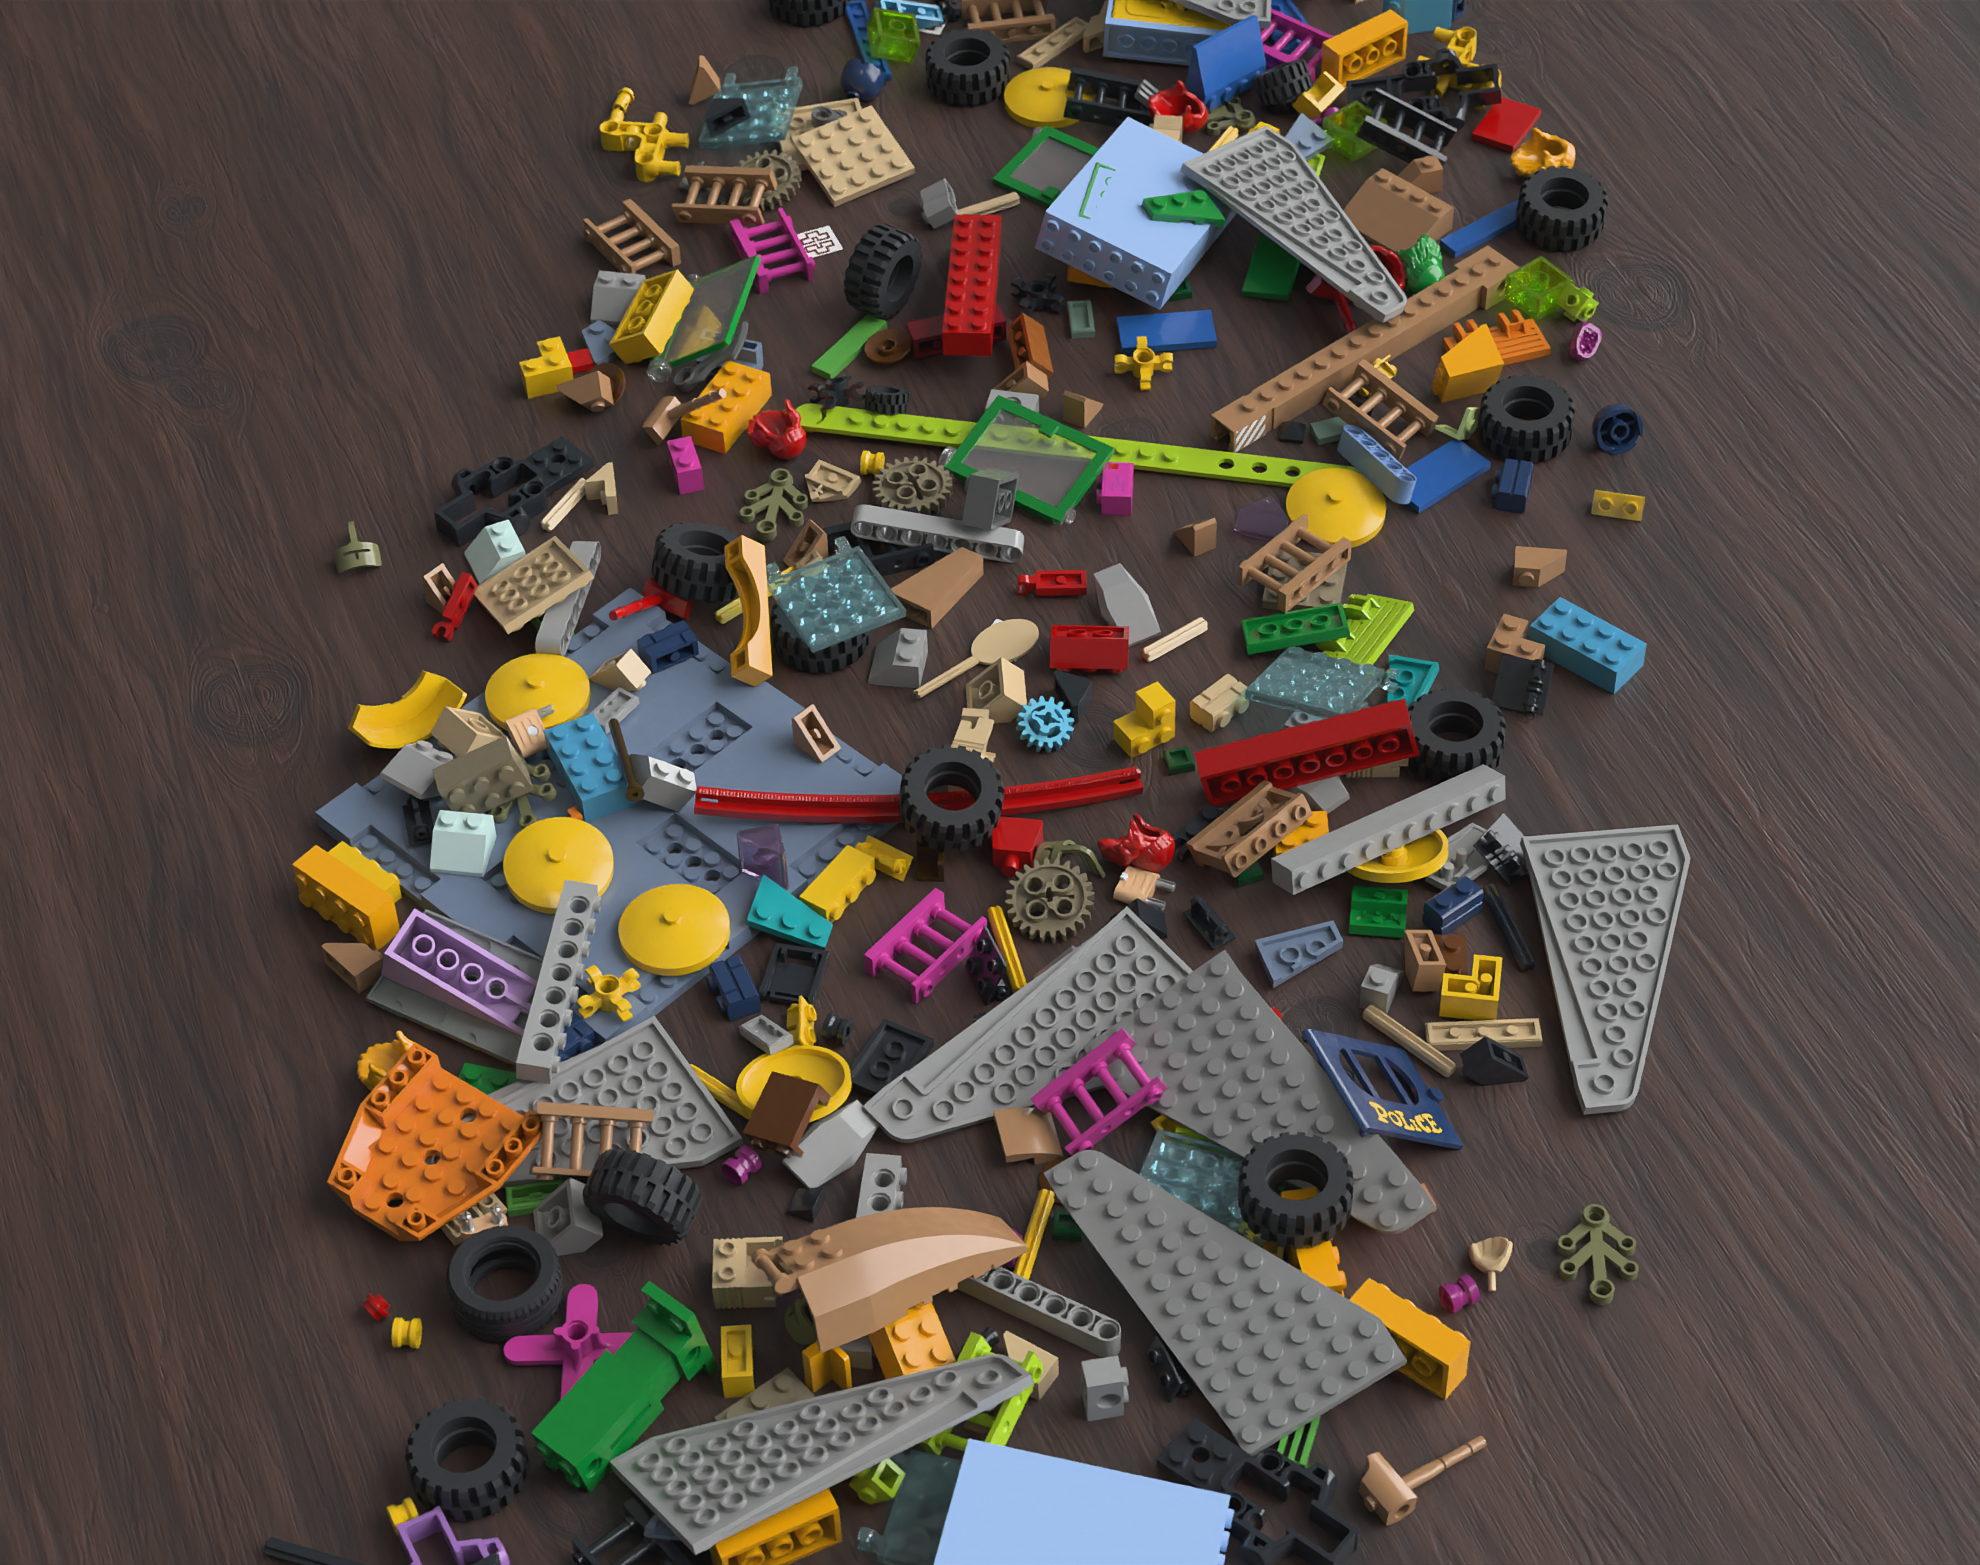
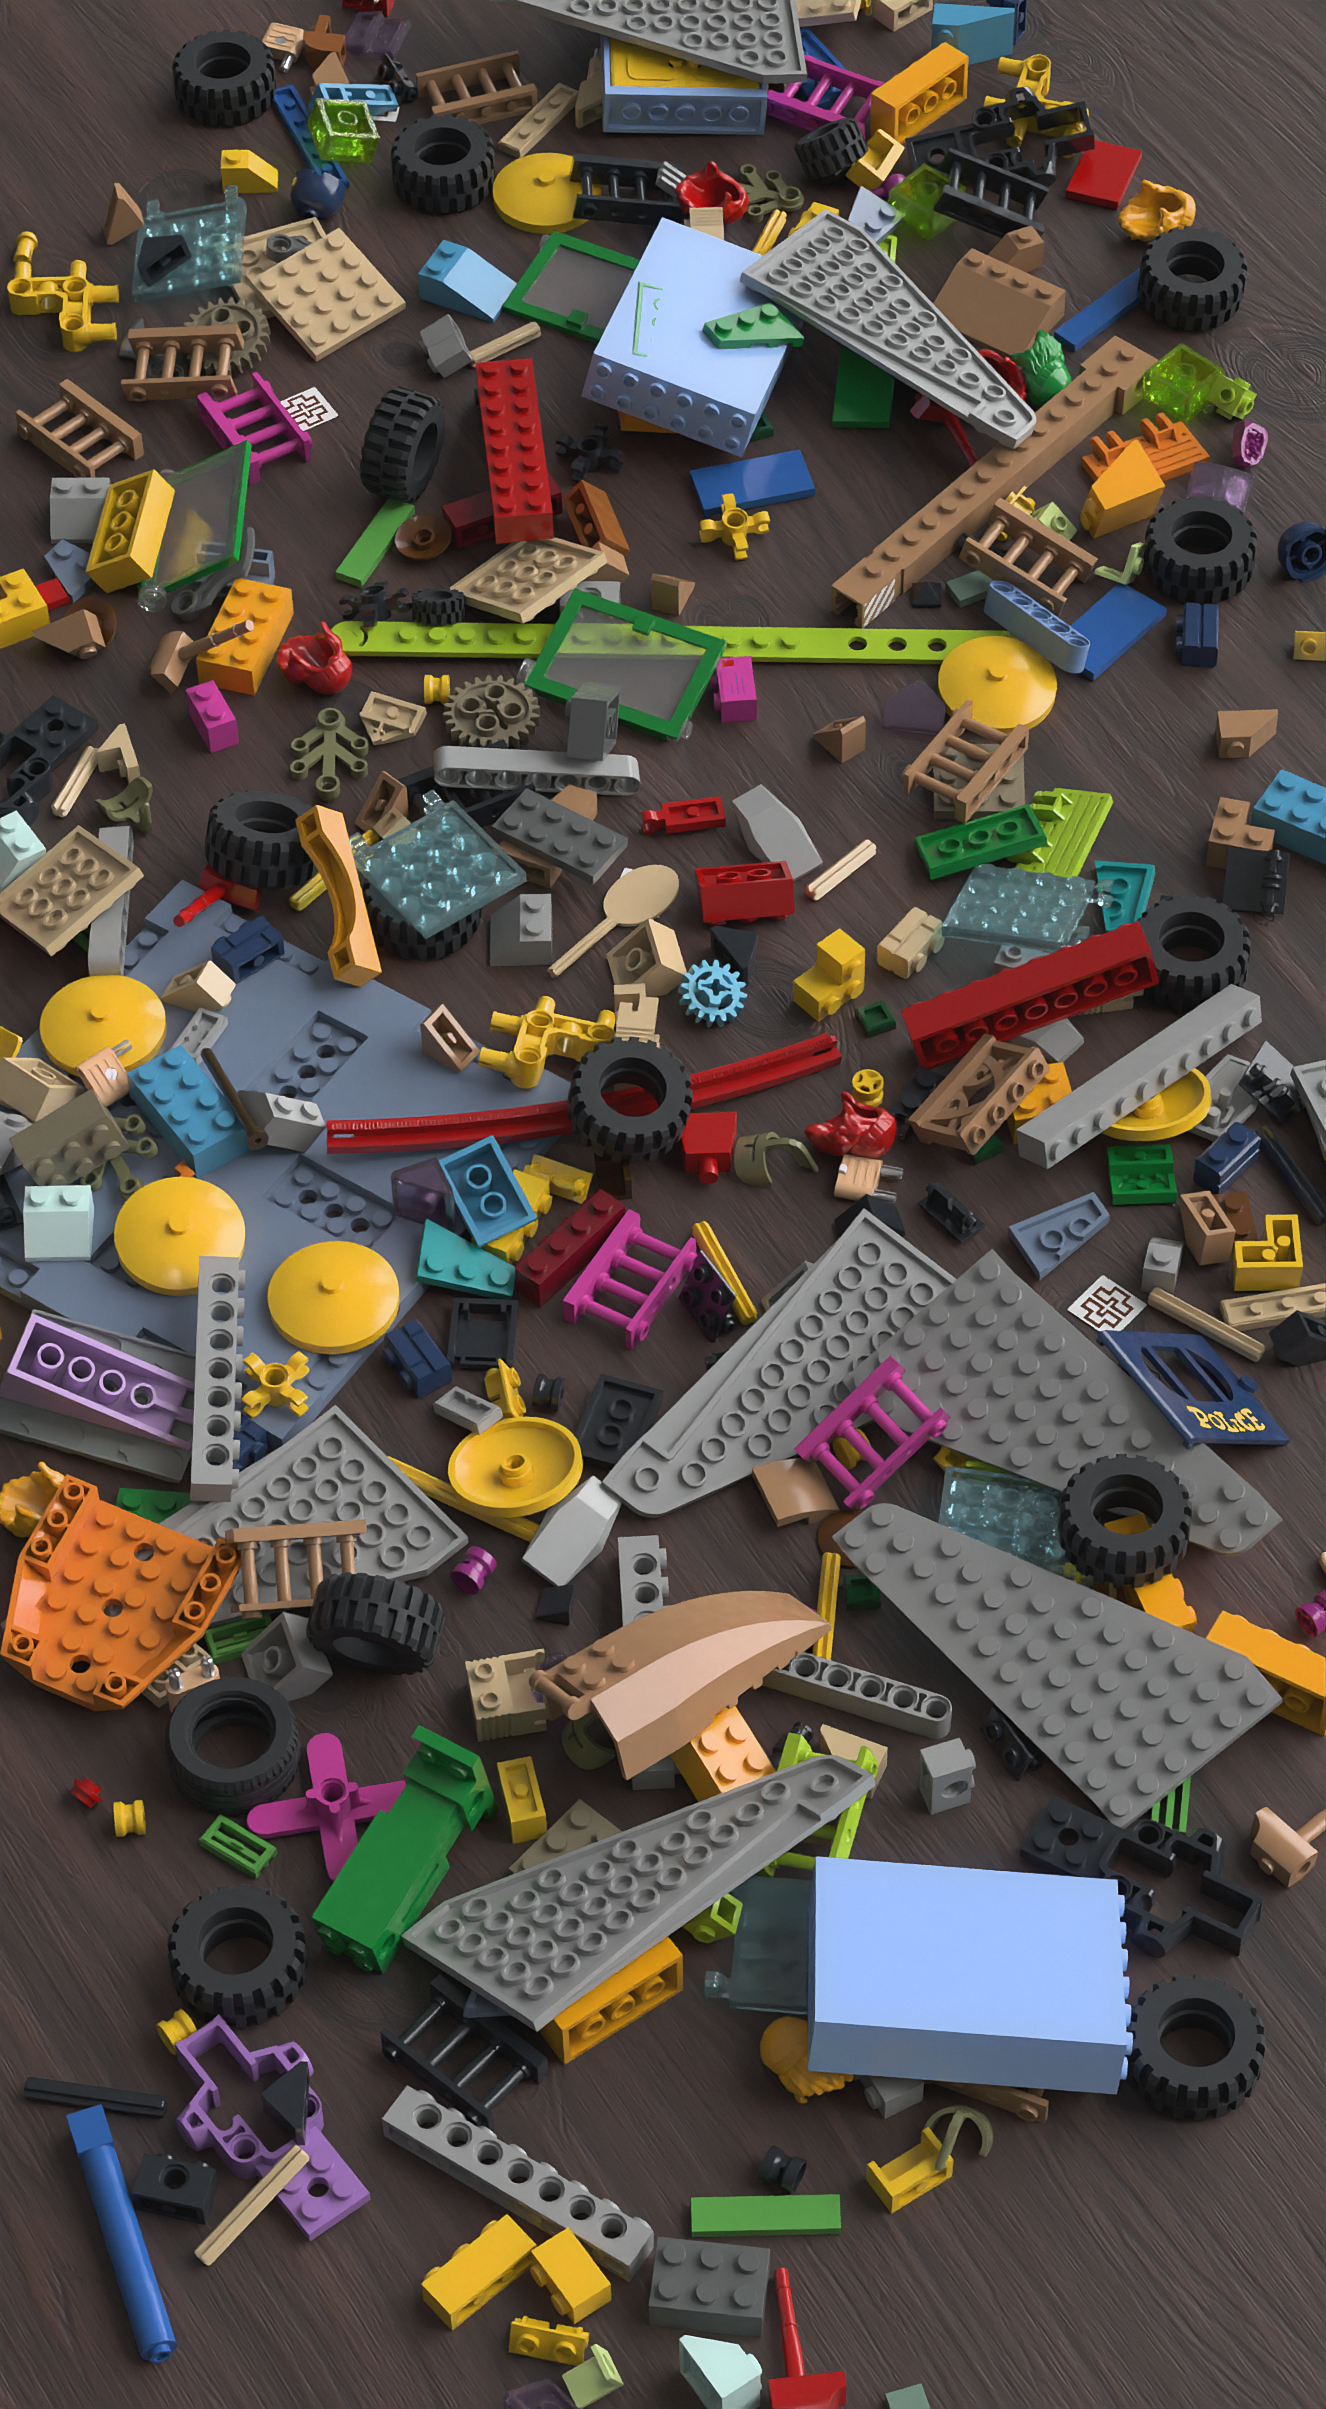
camera: 10 degrees left, 5 degrees up
reddish brown panel [743,1071,831,1158] -> none
light orange panel [802,1341,852,1393] -> none
dark tan gear [1005,857,1095,943] -> none
sand green tile [1067,300,1095,339] -> none
blue slope [1185,14,1266,111] -> none
none -> olive helmet [94,776,153,833]
none -> bright green tile [199,1814,277,1880]
none -> yellow slope [221,150,278,194]
none -> slope [418,240,517,323]
none -> dark azure slope [435,1135,537,1248]
none -> tan plate [450,537,607,623]
none -> yellow pin [478,996,616,1089]
none -> dark grey plate [492,788,628,885]
none -> dark red brick [515,1189,626,1308]
none -> yellow wheel [833,1428,871,1470]
none -> yellow wheel [852,1069,884,1107]
none -> yellowish green bracket [1029,501,1077,541]
none -> white sticker [1068,1275,1147,1332]
none -> clear purple slope [1184,462,1254,516]

